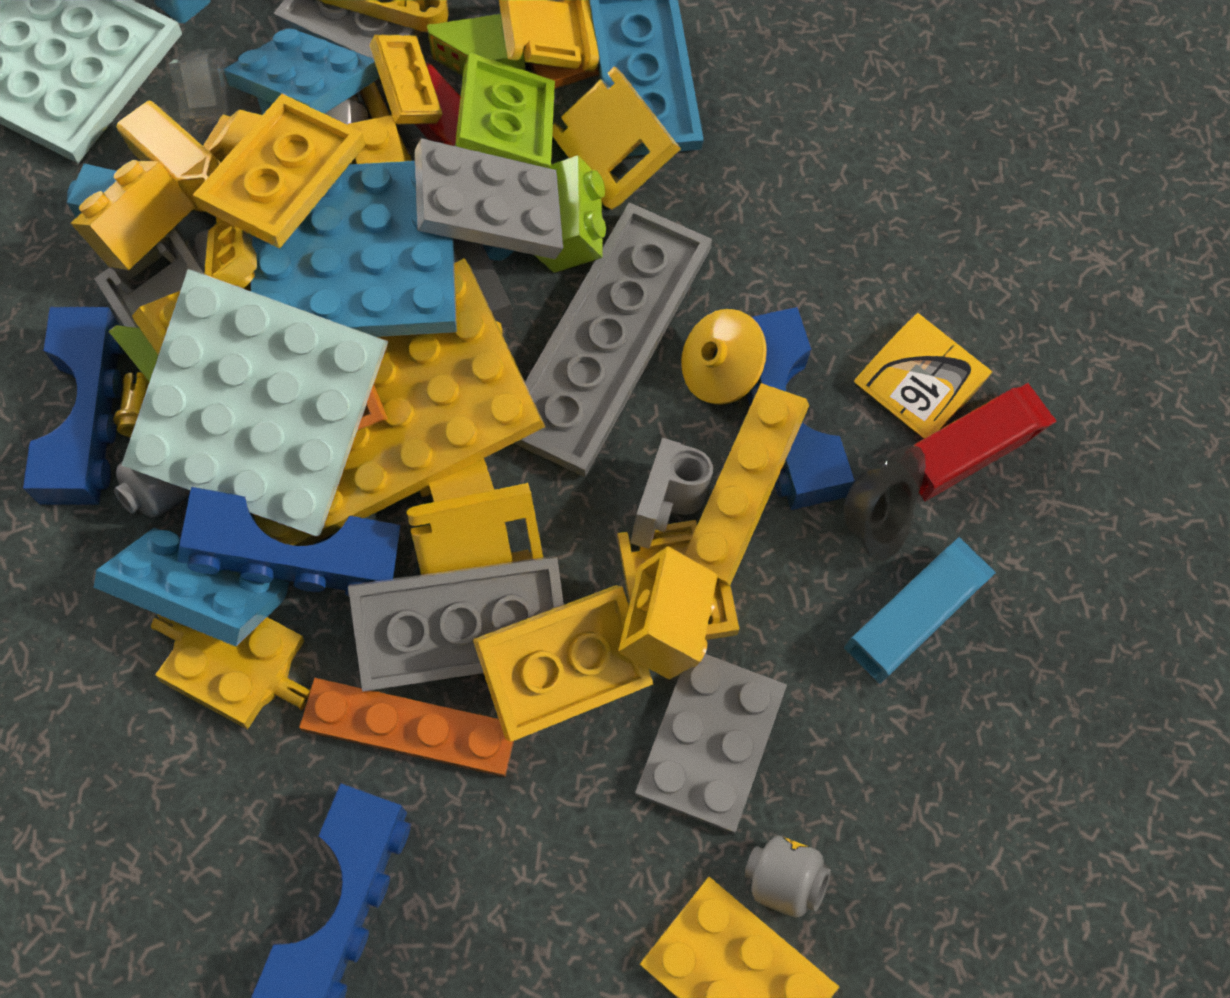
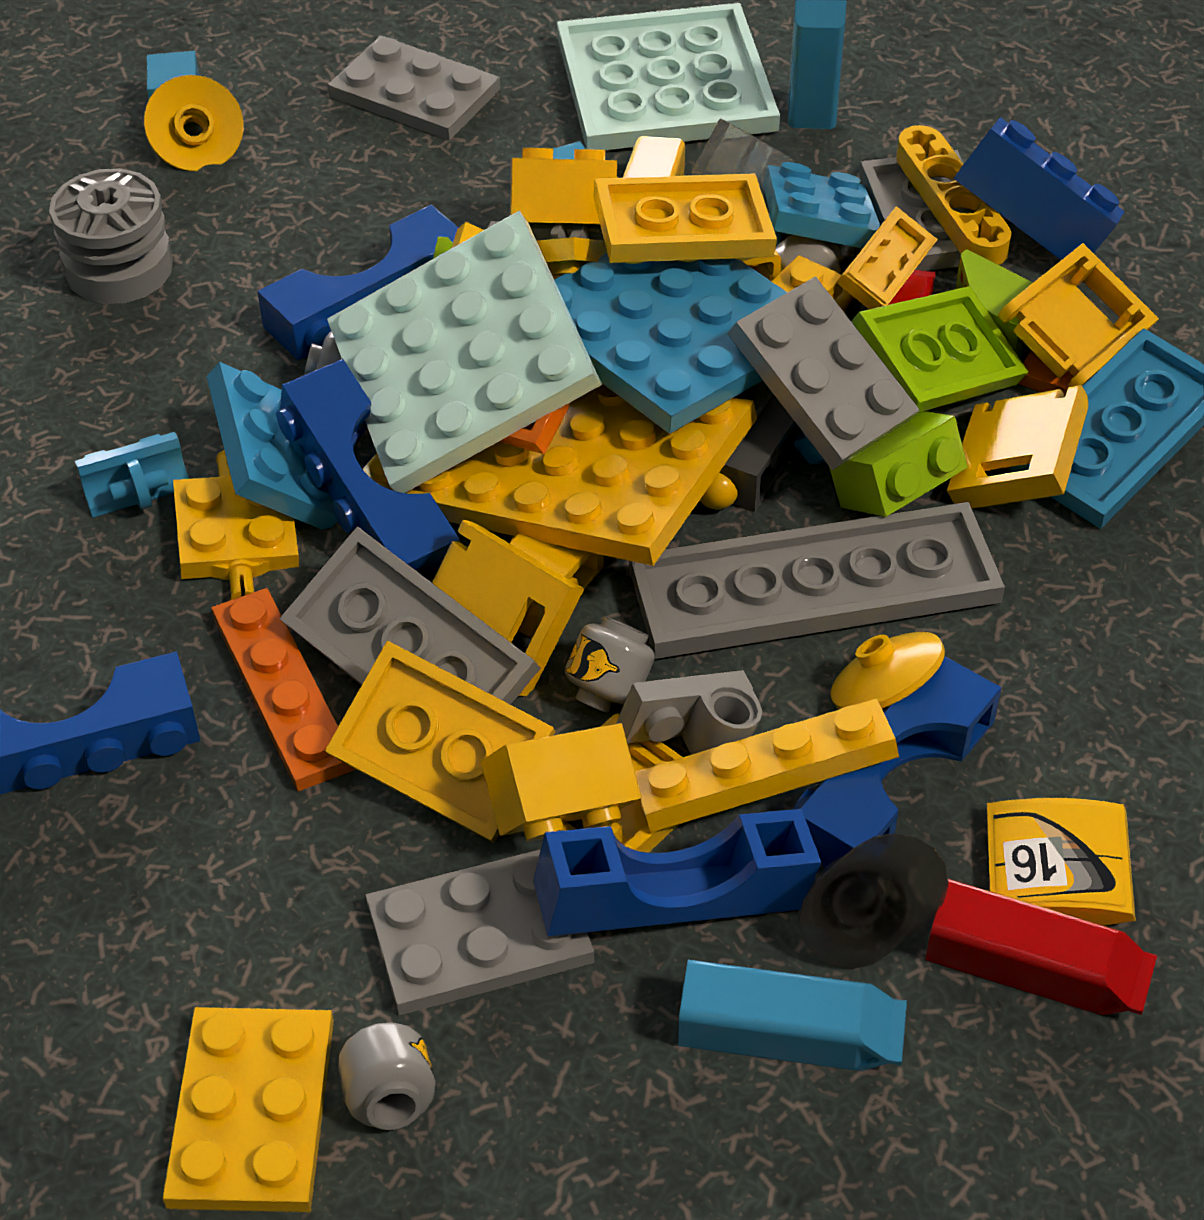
camera: 55 degrees right, 20 degrees down
none -> dark azure hips [75,432,189,518]
none -> blue arch [533,809,821,936]
none -> light grey head [565,616,655,712]

